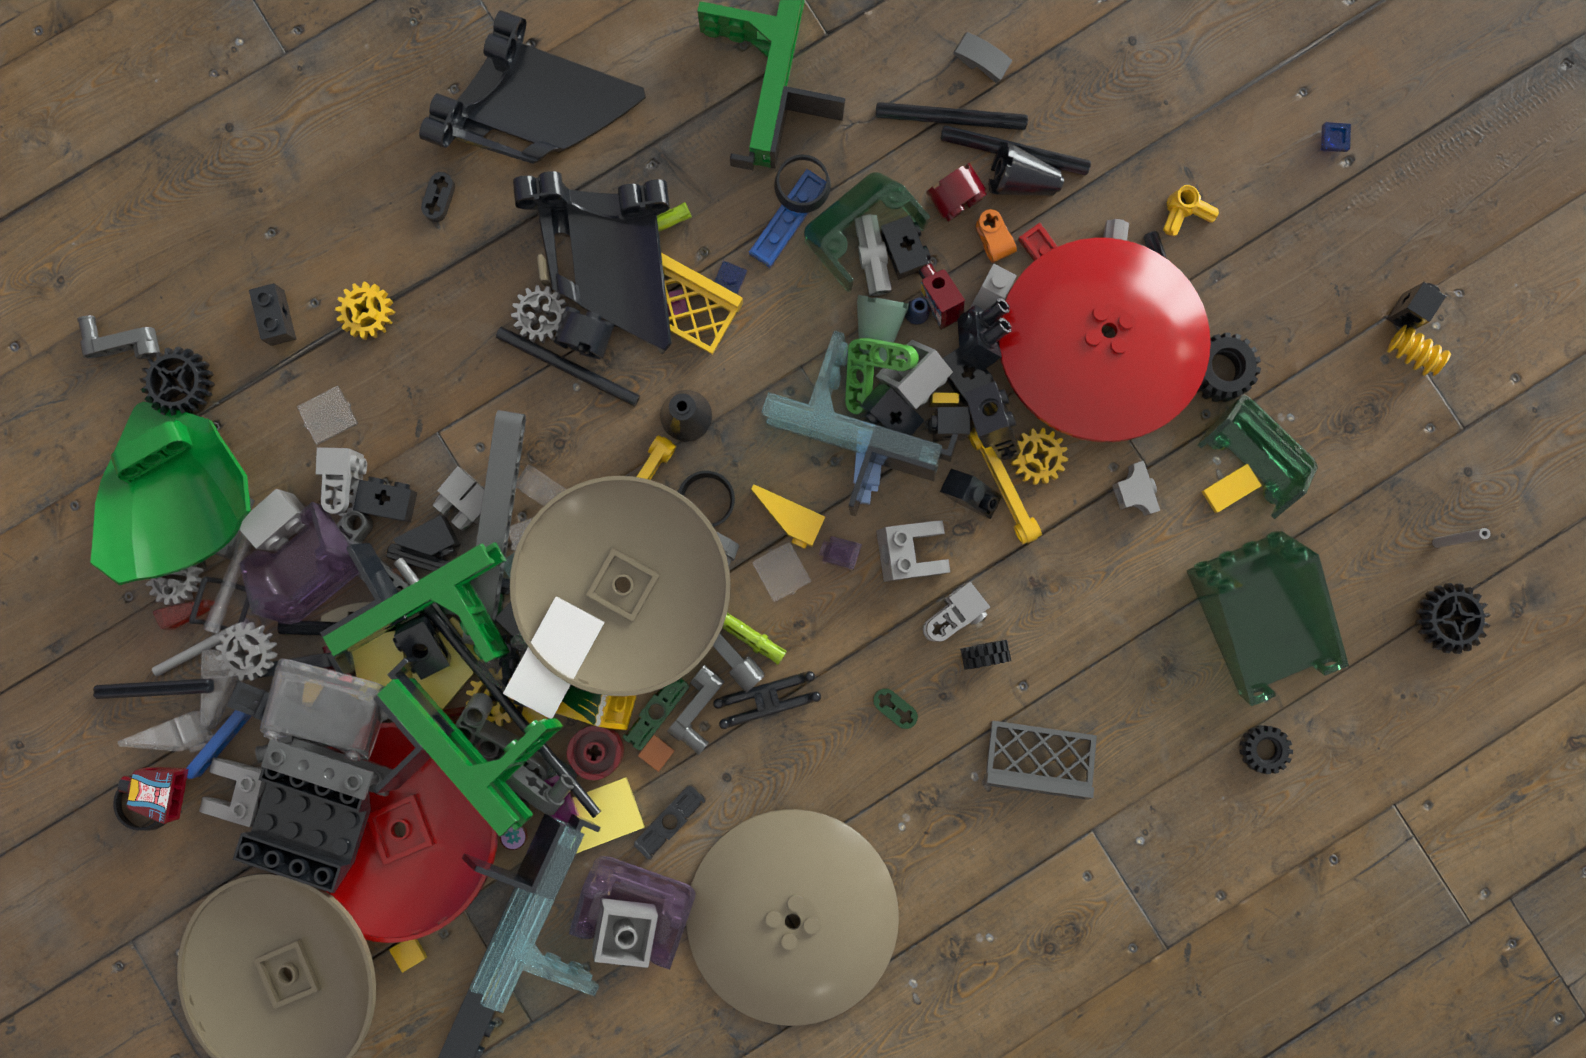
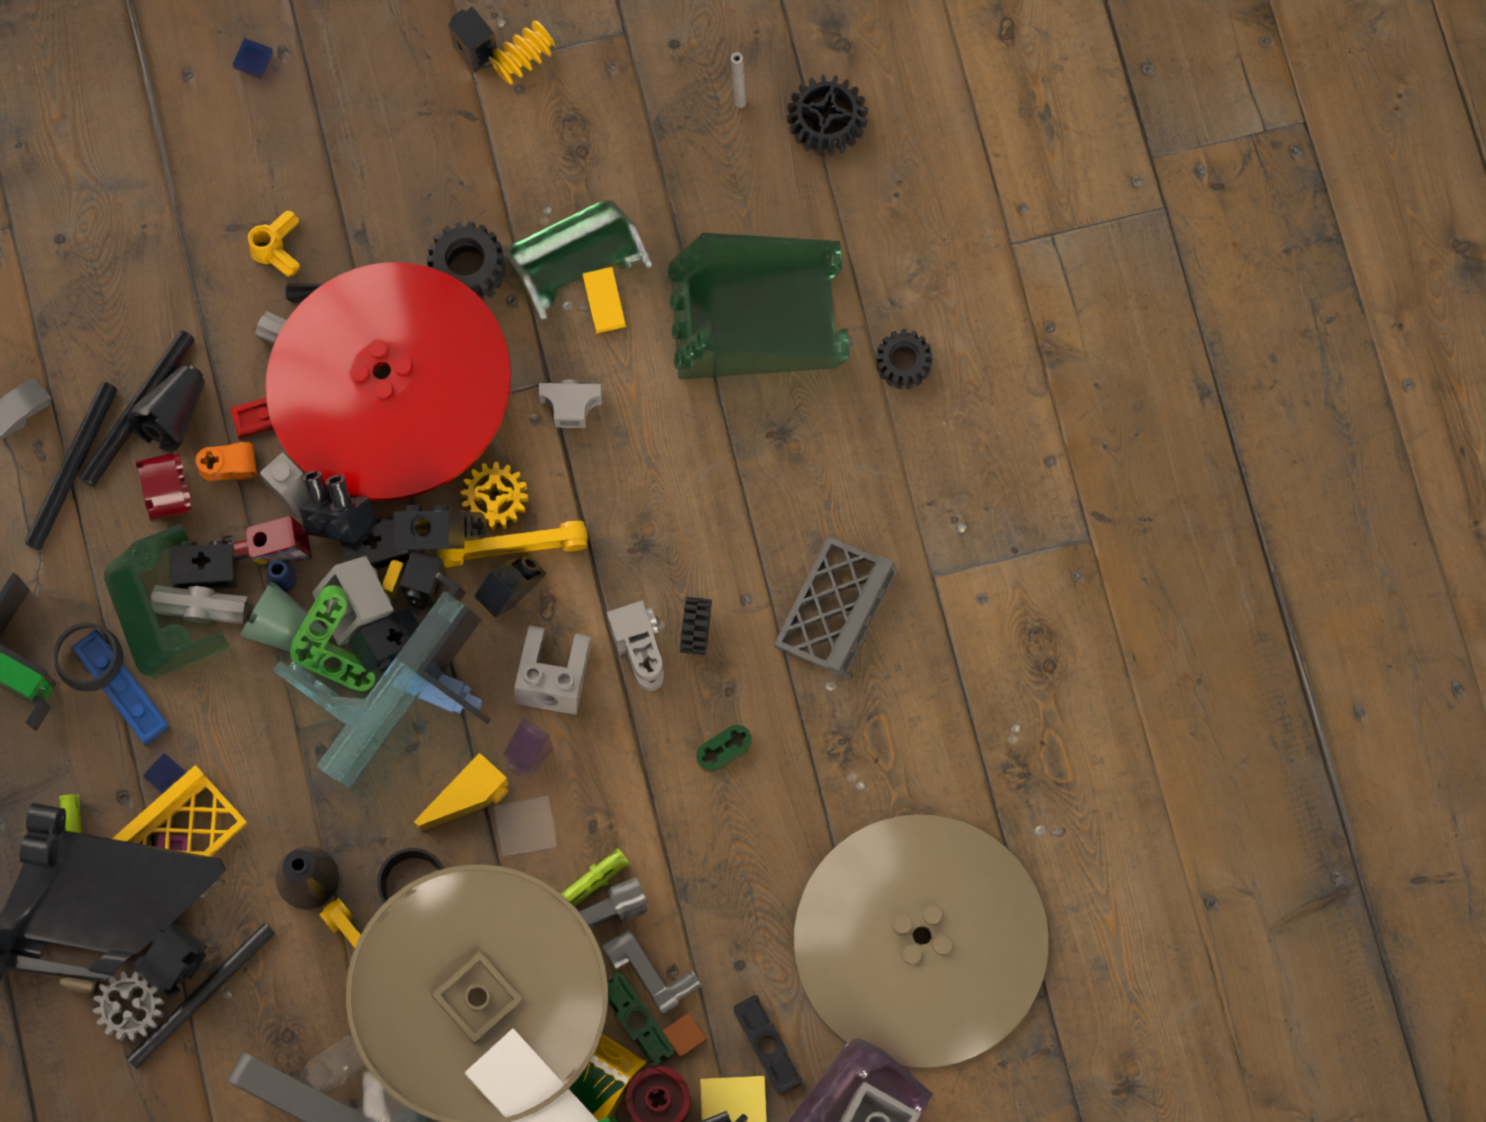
camera: 65 degrees left, 10 degrees down
black piece [713,671,821,729] -> none

